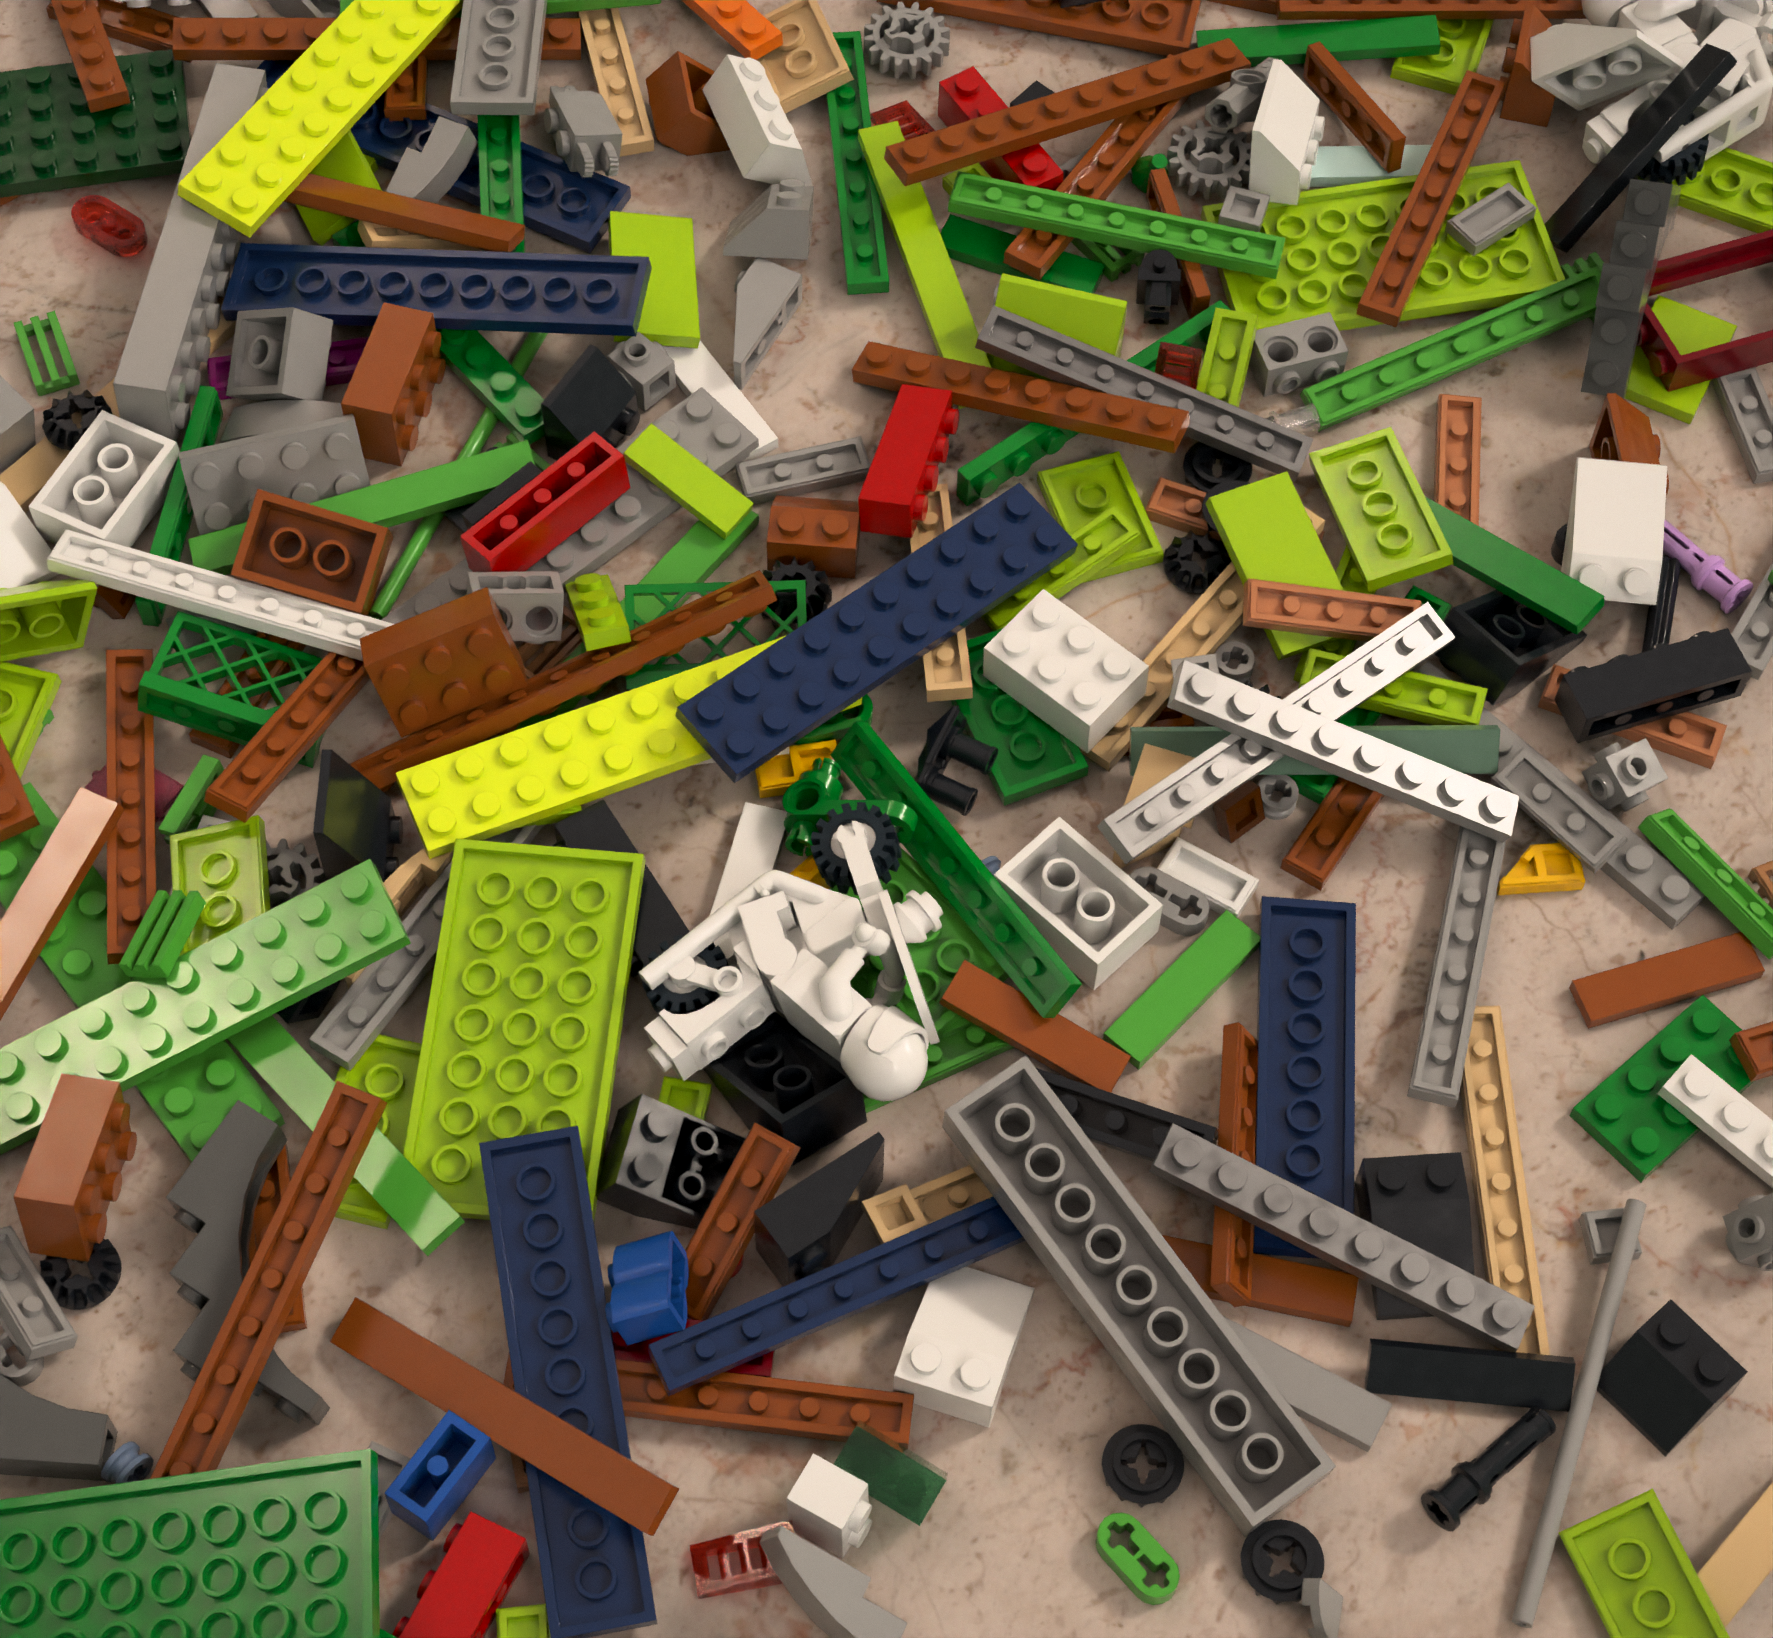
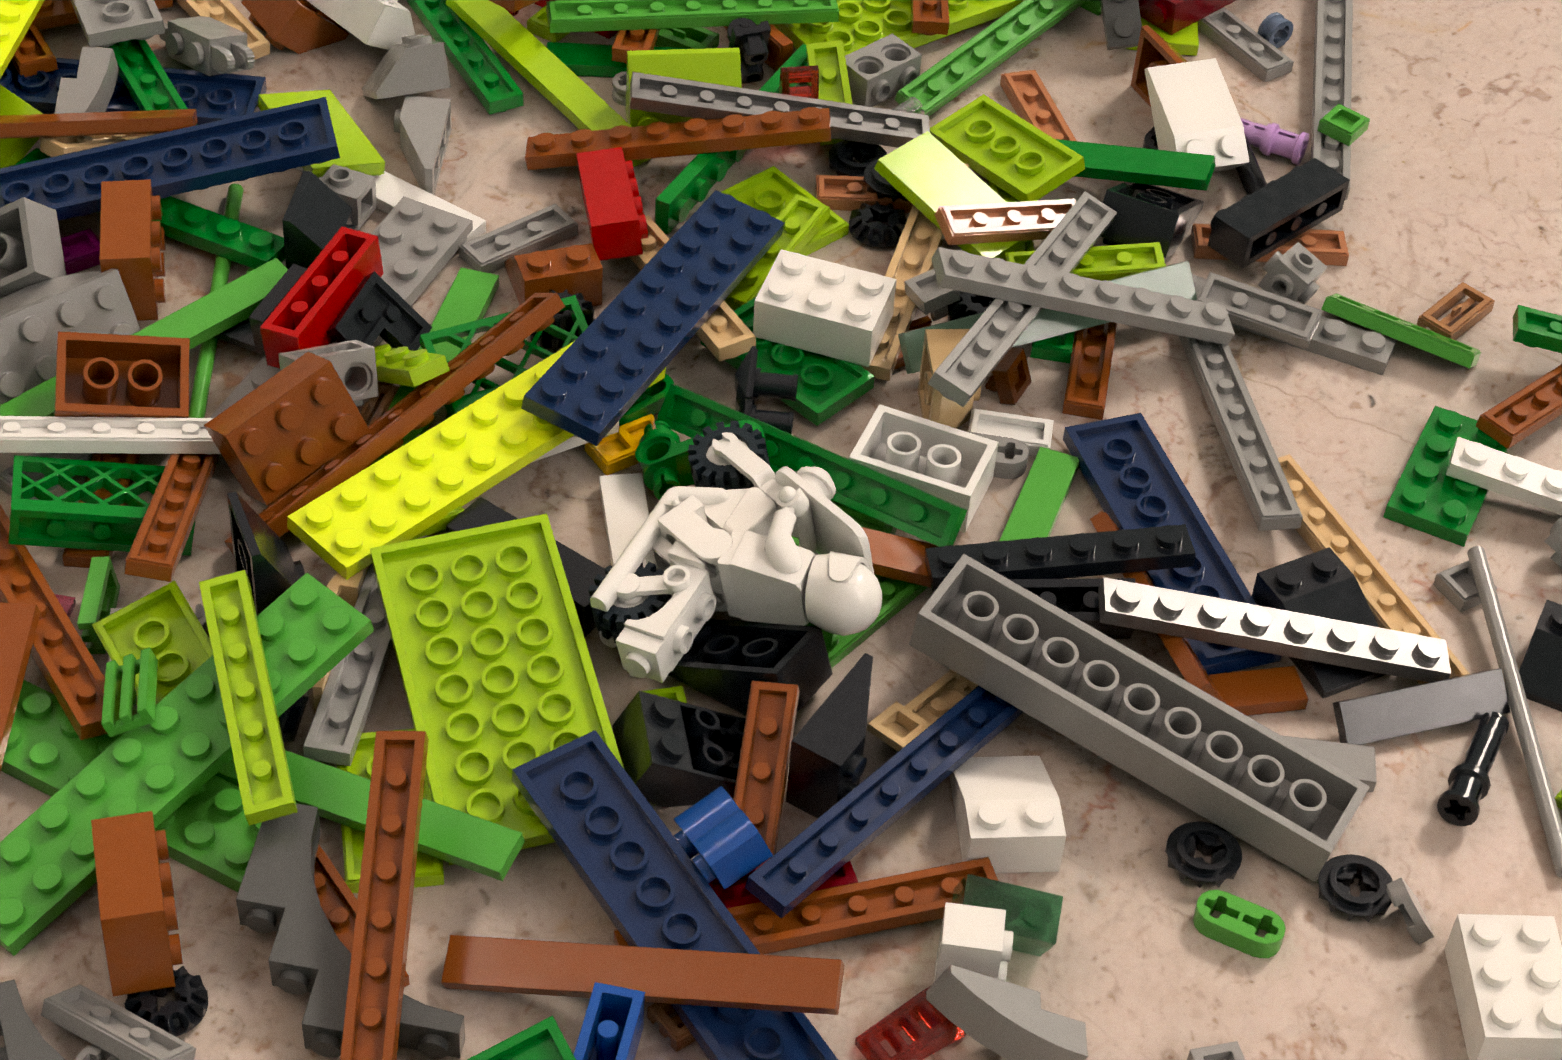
camera: 25 degrees left, 15 degrees down
lime tile [623,423,754,539] -> none
light grey bush [1259,775,1299,820] -> none
yellow tile [1497,843,1585,895] -> none
dark orange tile [1569,932,1765,1029] -> none
none -> lime plate [199,570,298,826]
none -> black plate [326,271,432,351]
none -> black plate [925,524,1196,591]

